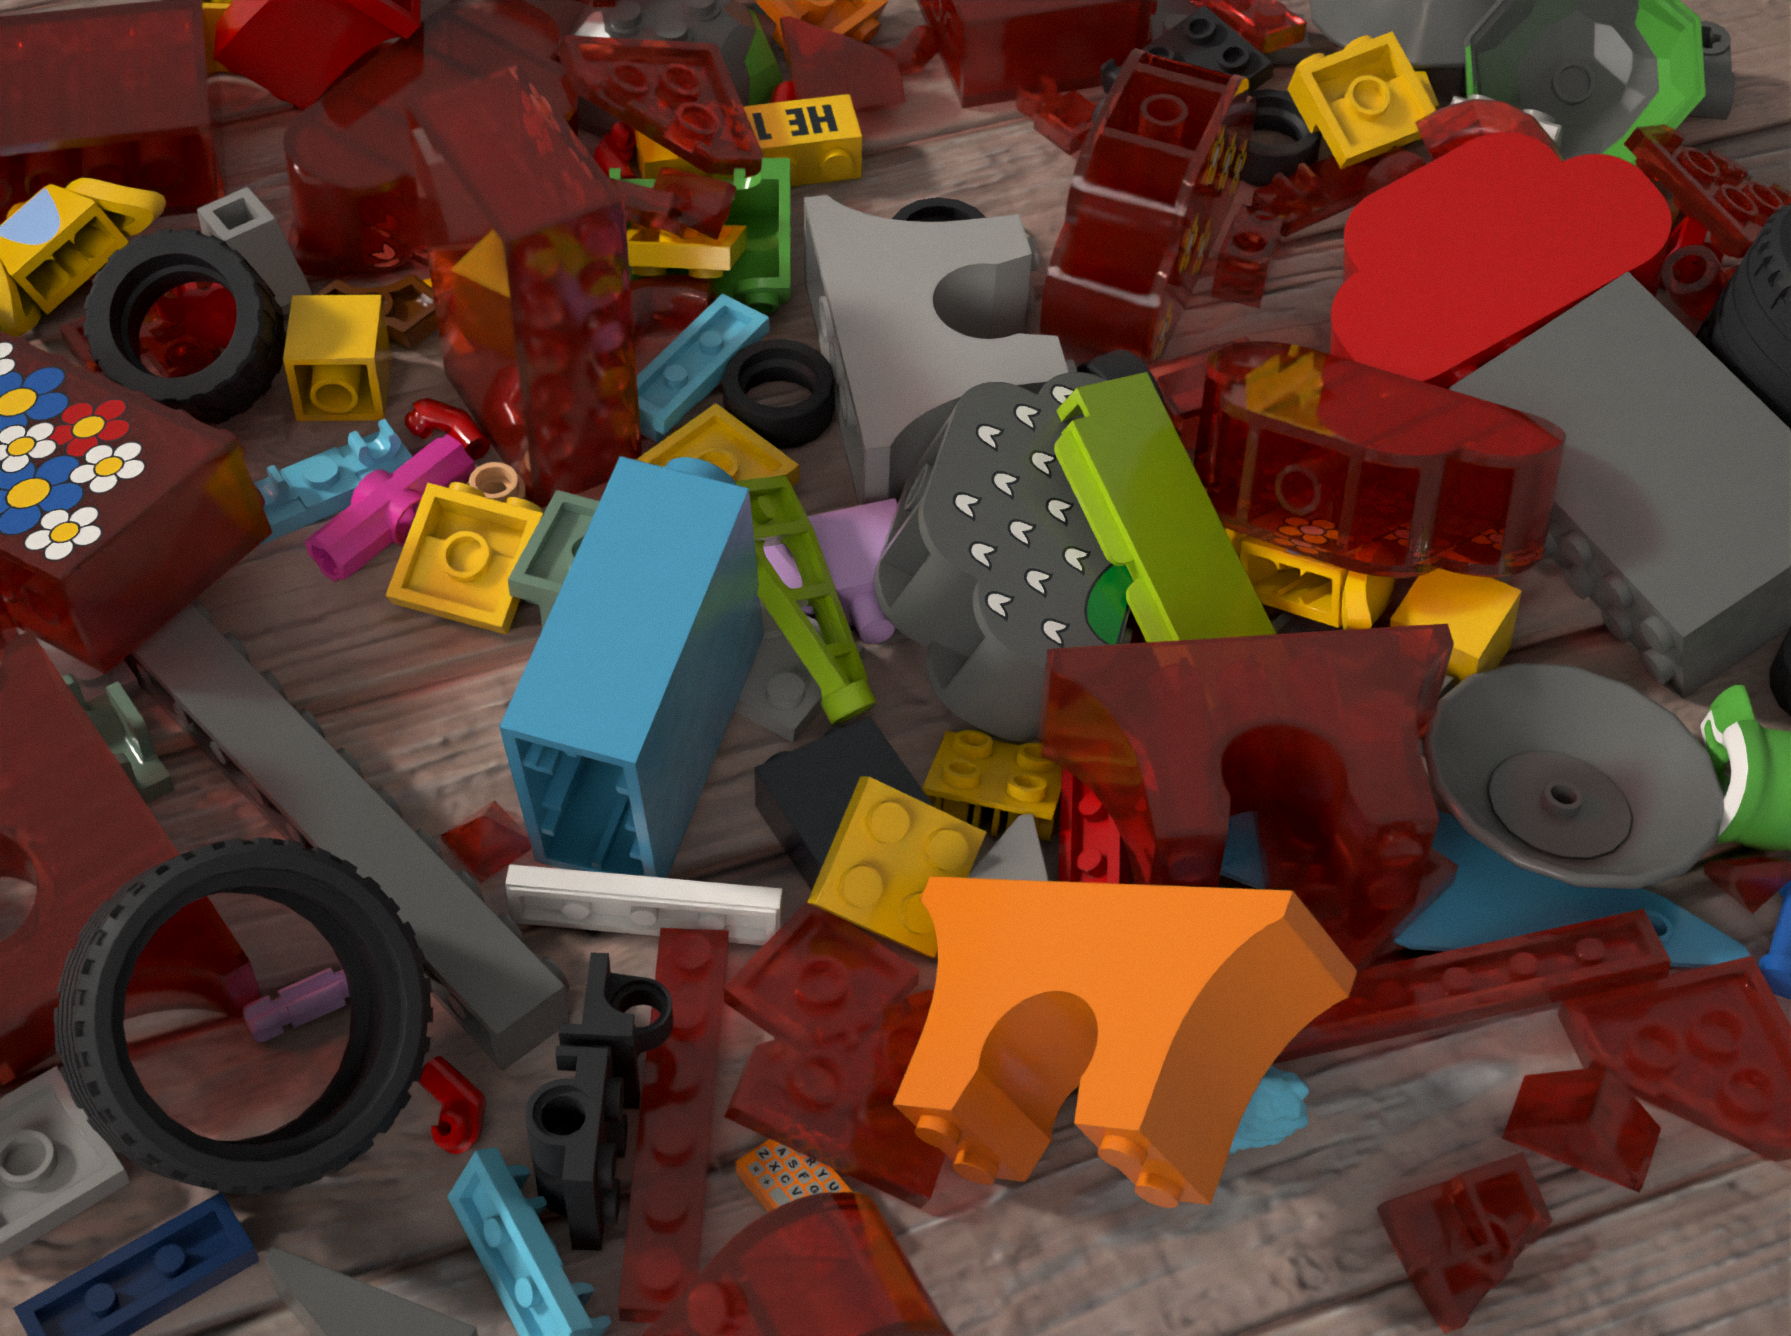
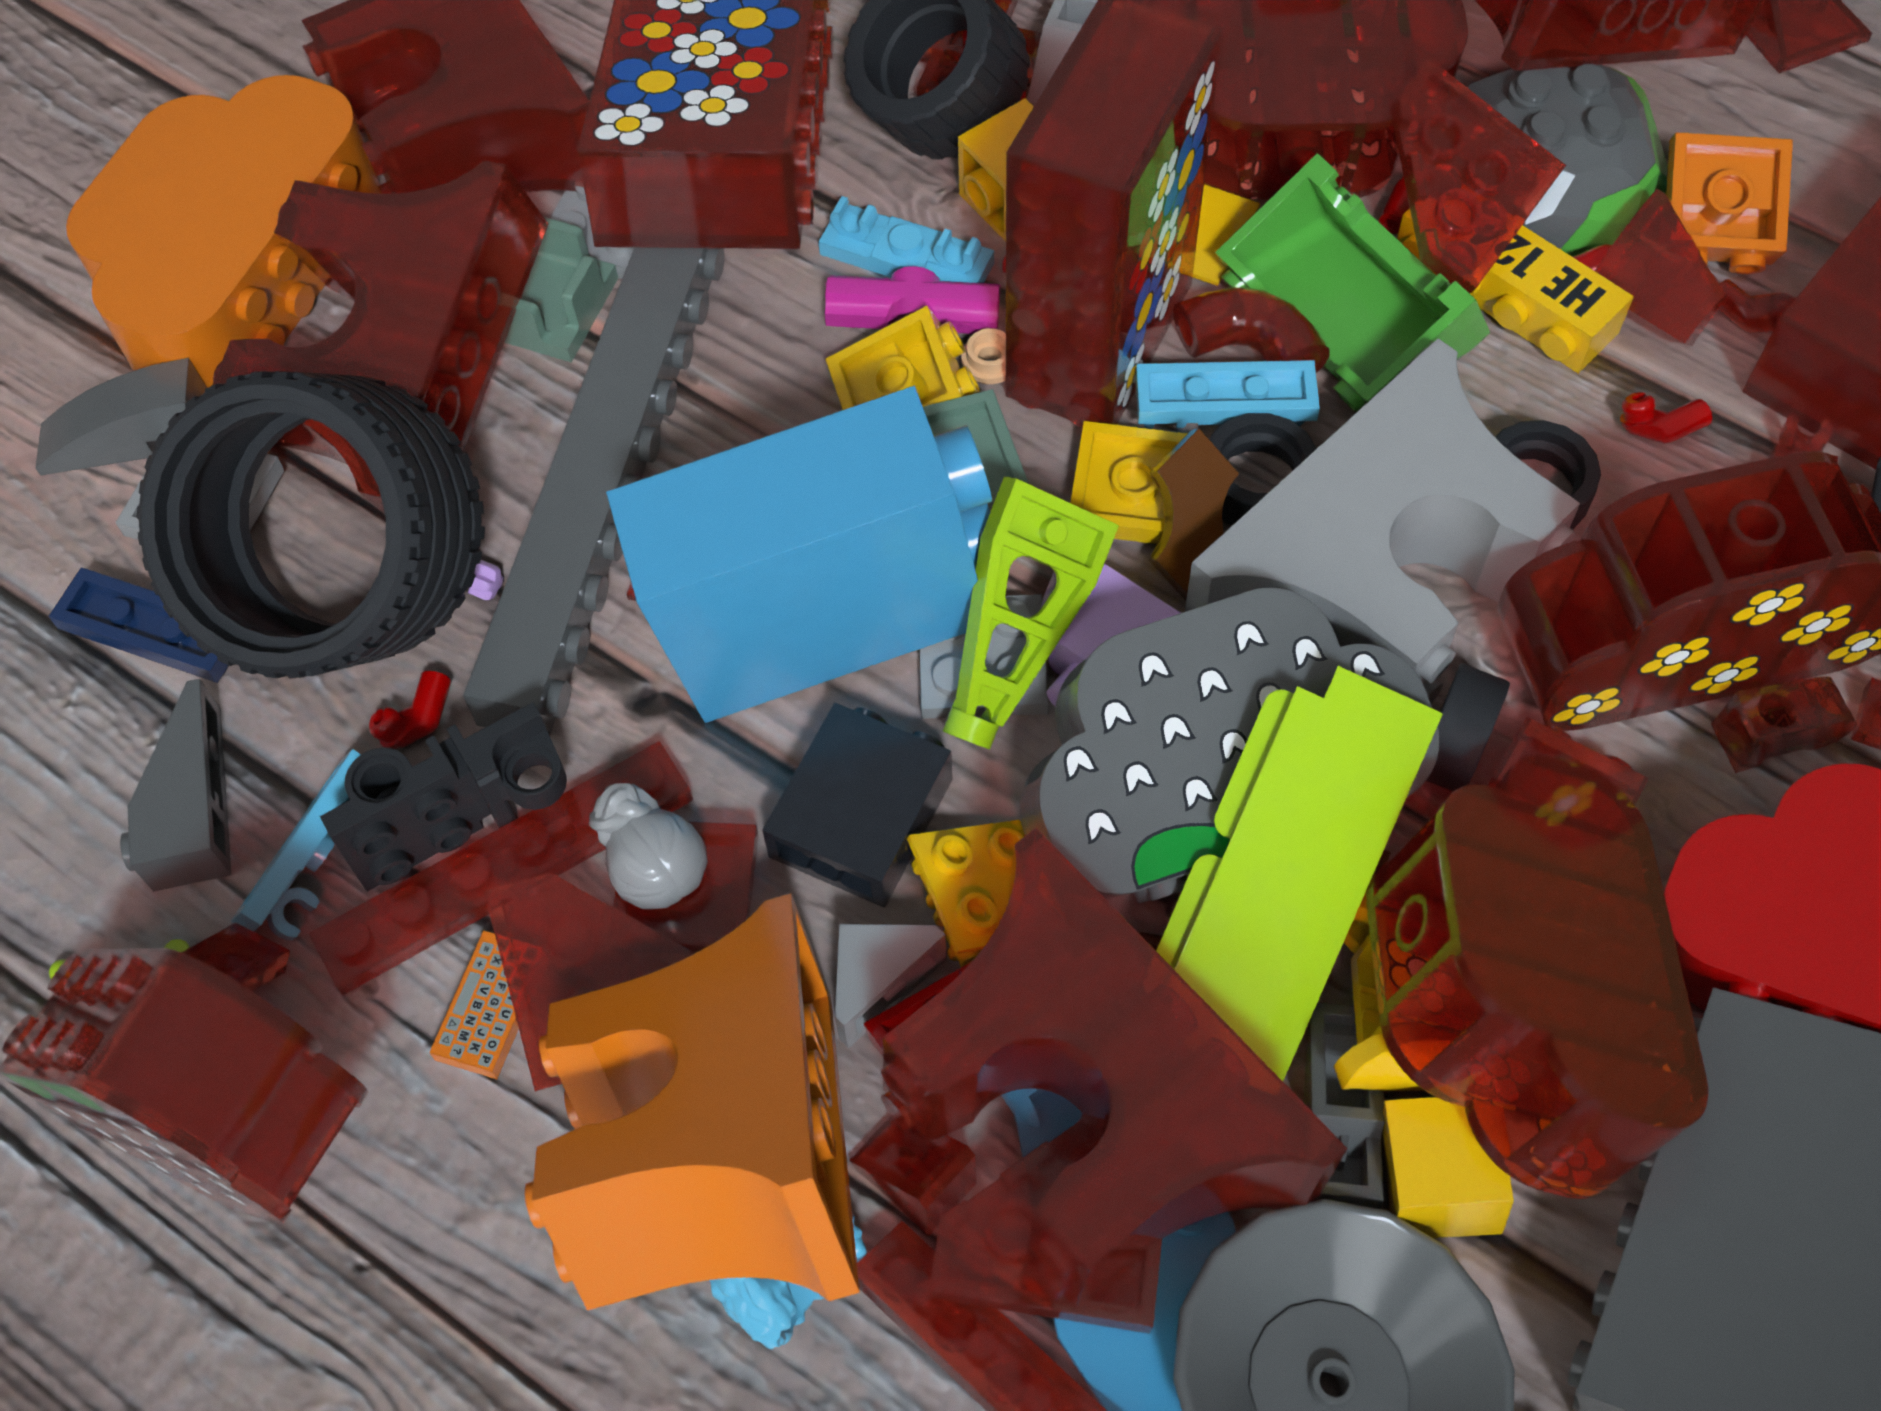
camera: 60 degrees right, 10 degrees up
white tile [505,864,783,947] -> none
clear red bracket [599,167,736,240] -> none
yellow plate [615,221,747,278] -> none
yellow plate [807,776,986,958] -> none
none -> light grey hair [589,783,708,909]
none -> reddish brown tile [1149,428,1239,601]
none -> red arm [1620,392,1713,444]

